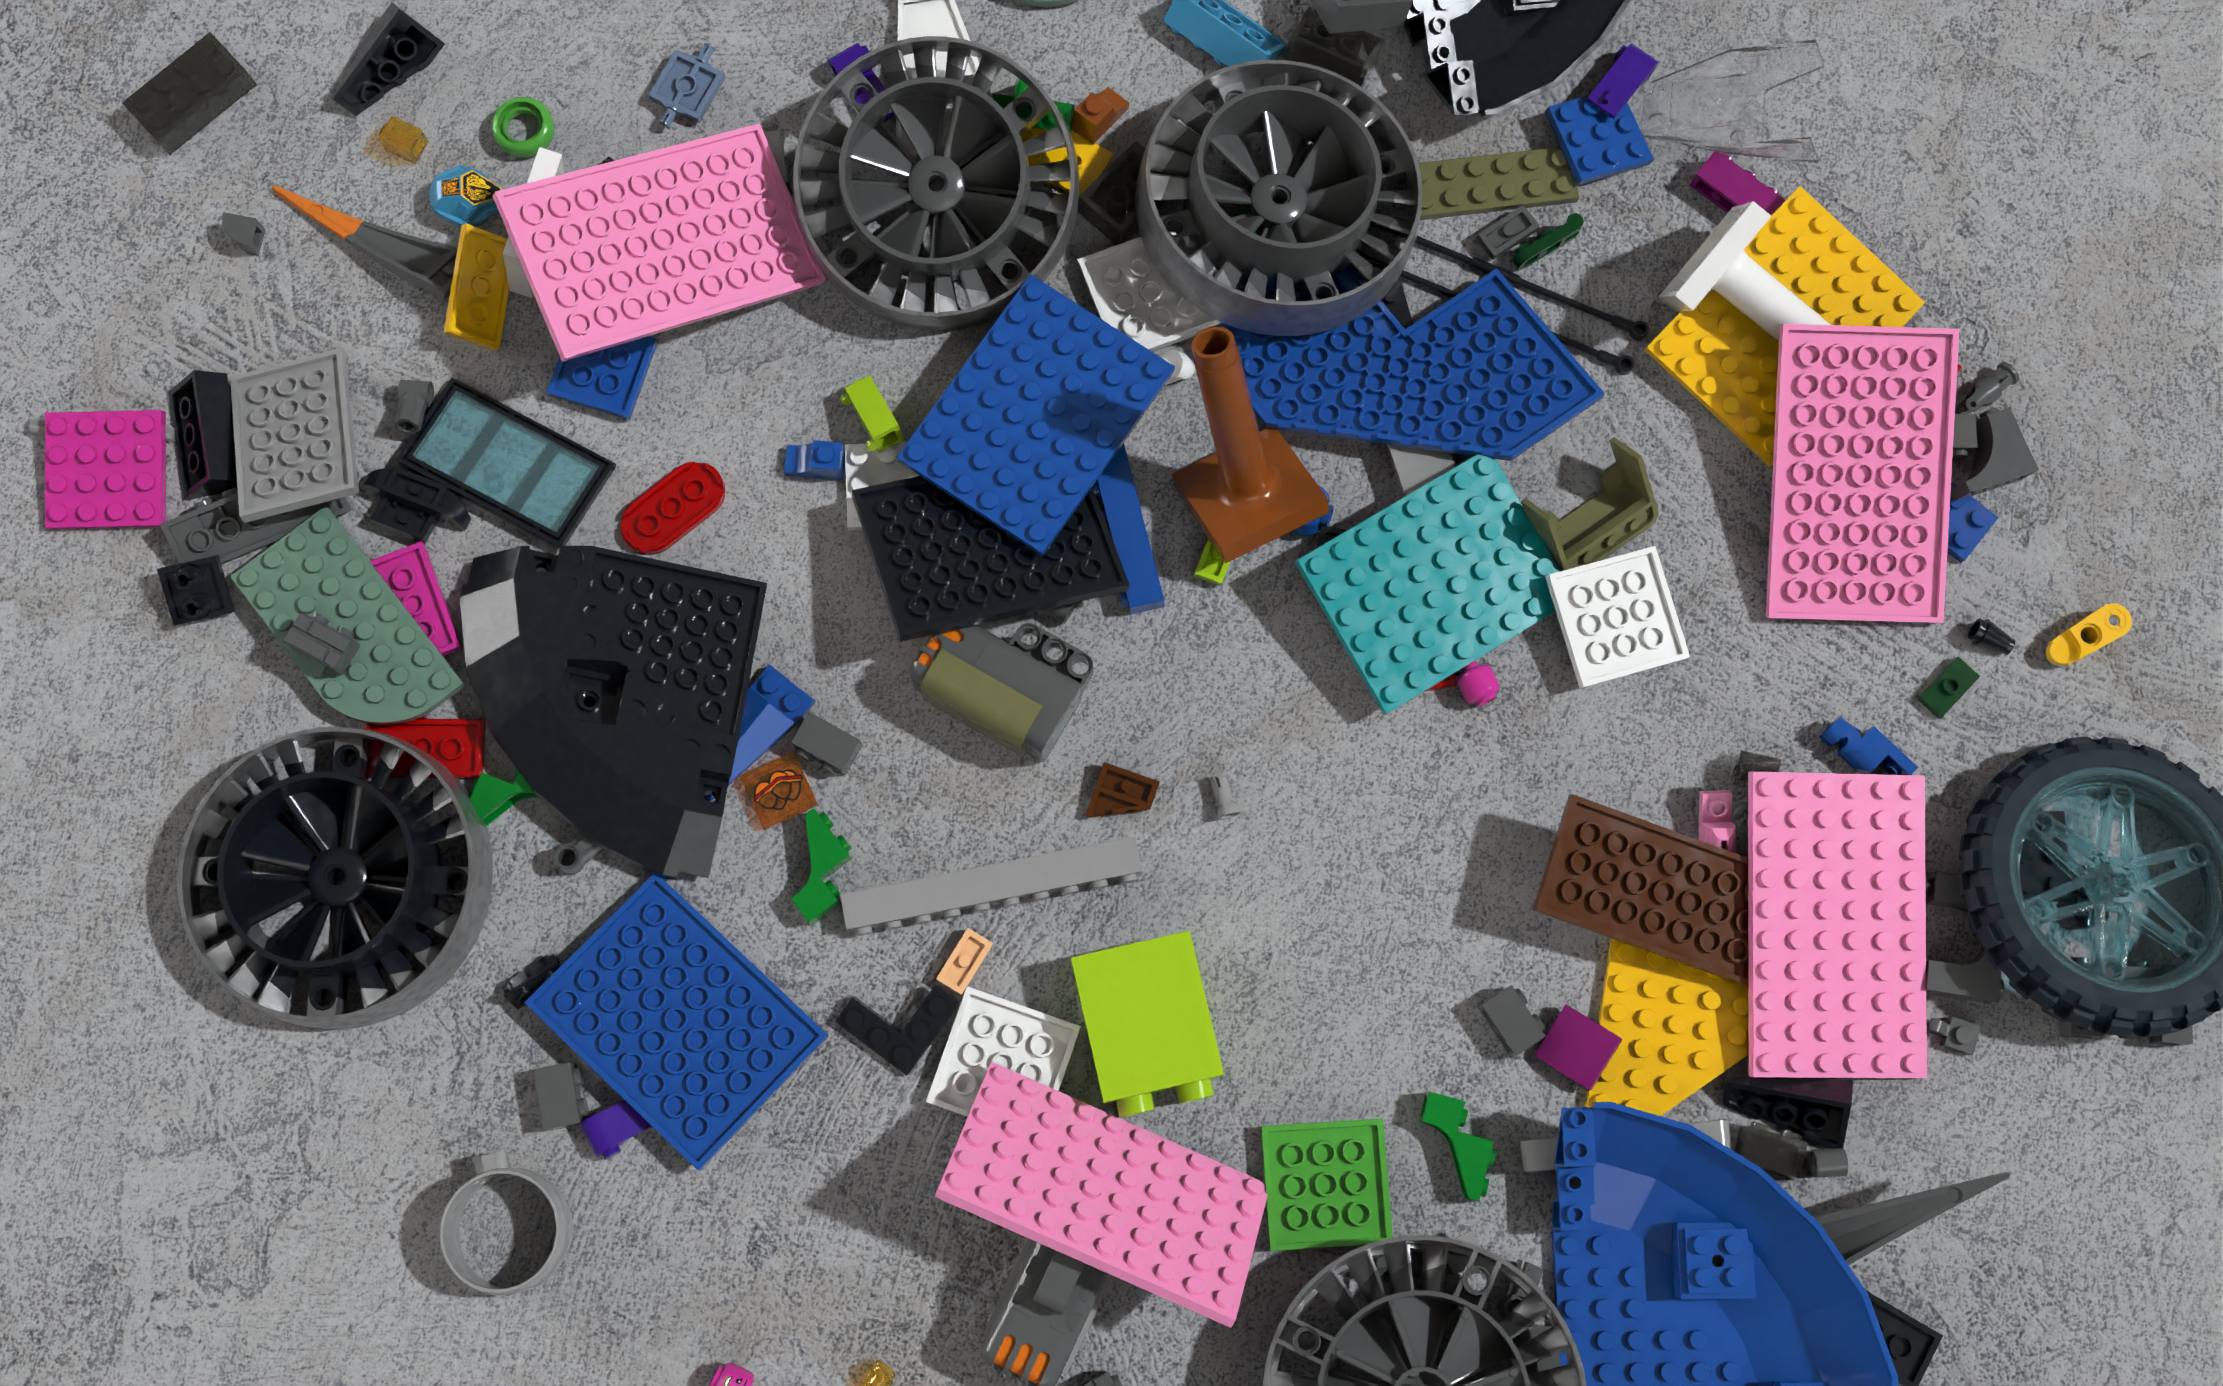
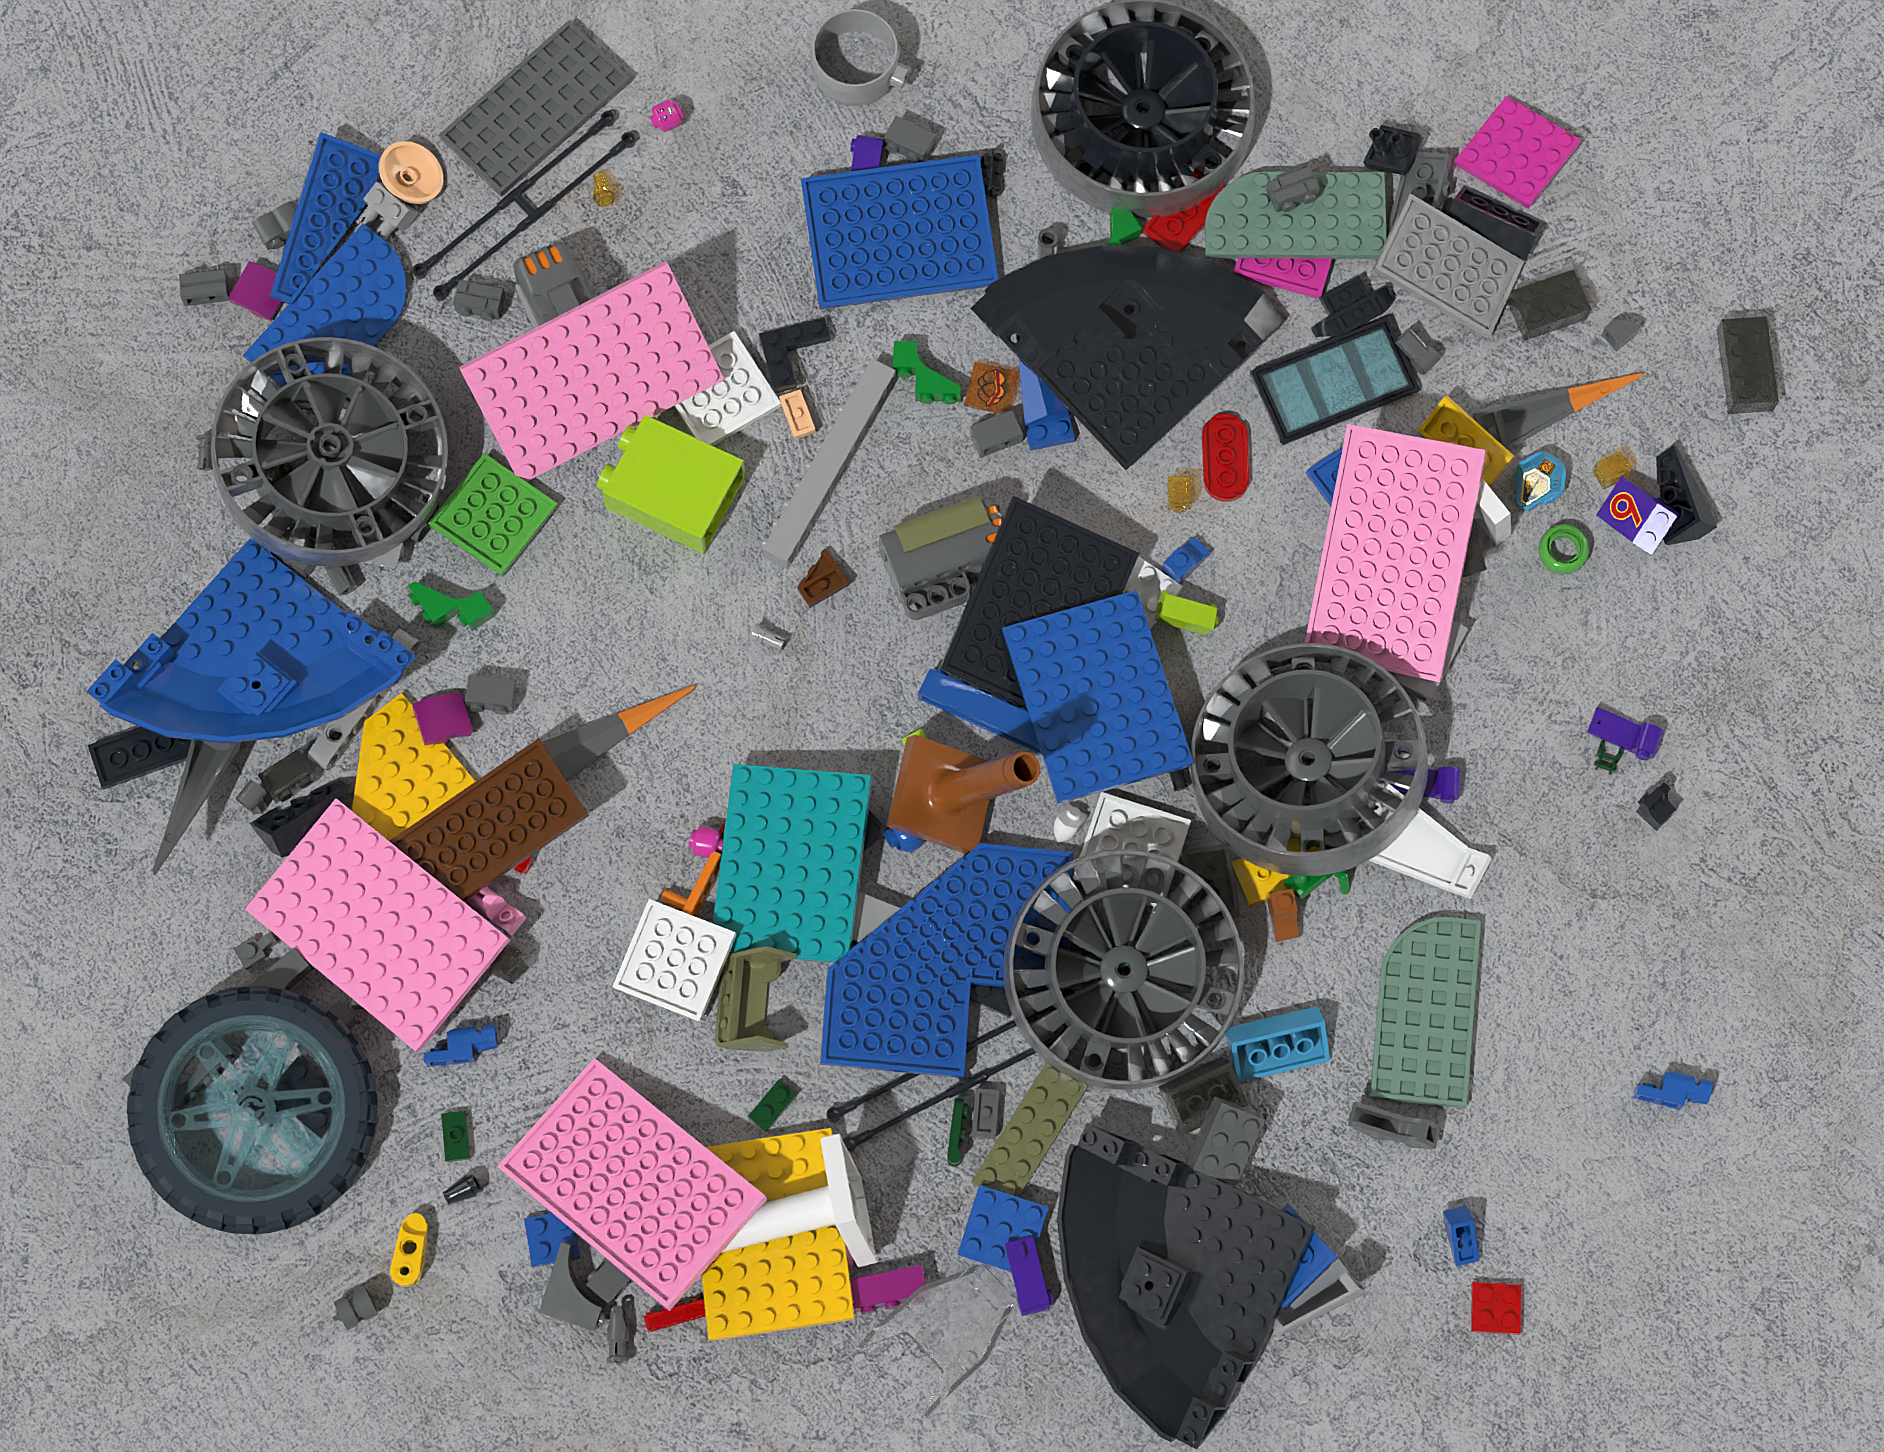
camera: 130 degrees right, 5 degrees down
sand blue plate [648,43,726,129] -> none
none -> dark grey wheel [333,1286,379,1330]
none -> dark grey plate [543,686,695,781]
none -> orange piece [660,851,721,917]
none -> dark green plate [748,1079,797,1133]
none -> clear yellow brick [1167,476,1192,513]
none -> clear smoke brick [1507,269,1591,341]
none -> dark purple slope [1596,476,1680,555]

